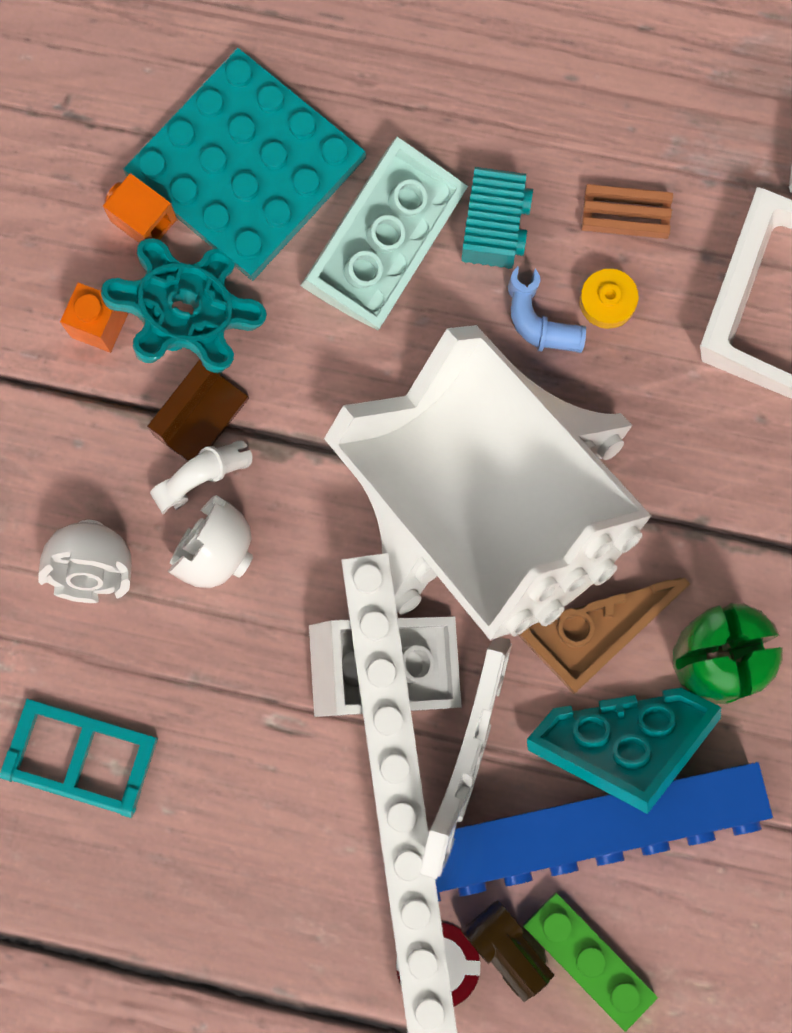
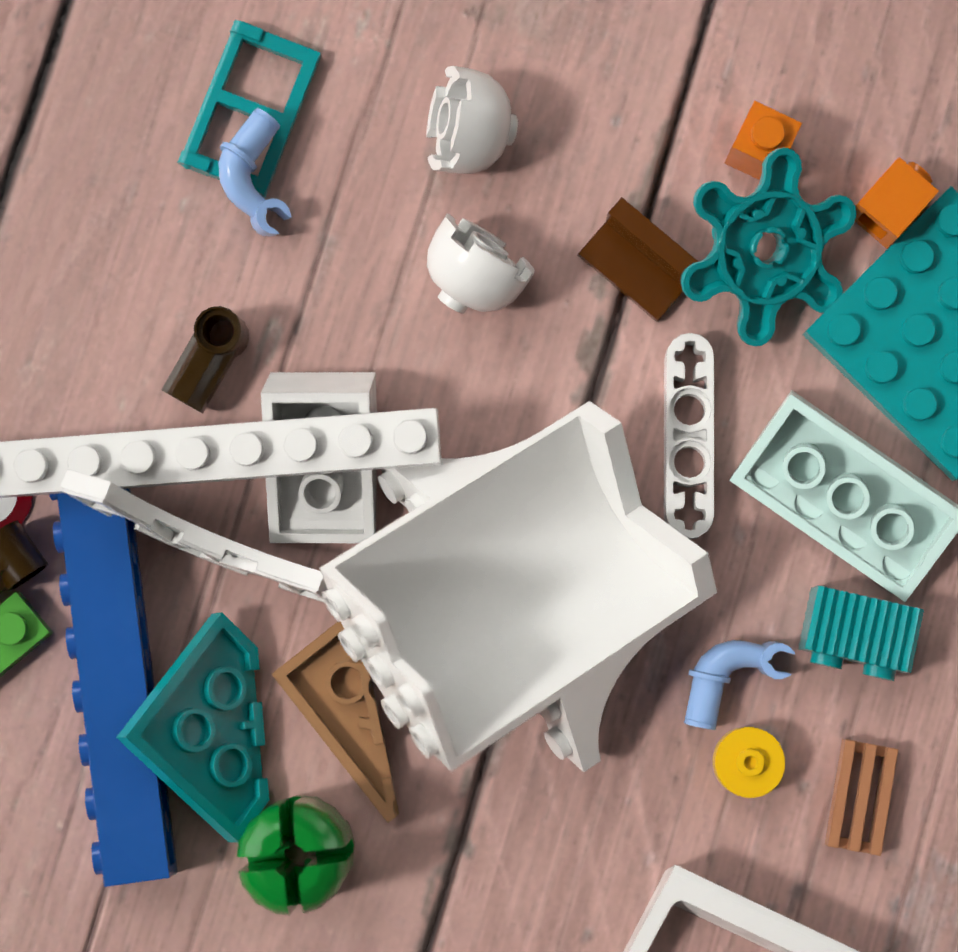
camera: 90 degrees right, 5 degrees up
white piece [150,440,253,514] -> none
none -> dark brown piece [161,306,249,413]
none -> light blue piece [218,108,292,237]
none -> white beam [664,333,714,539]

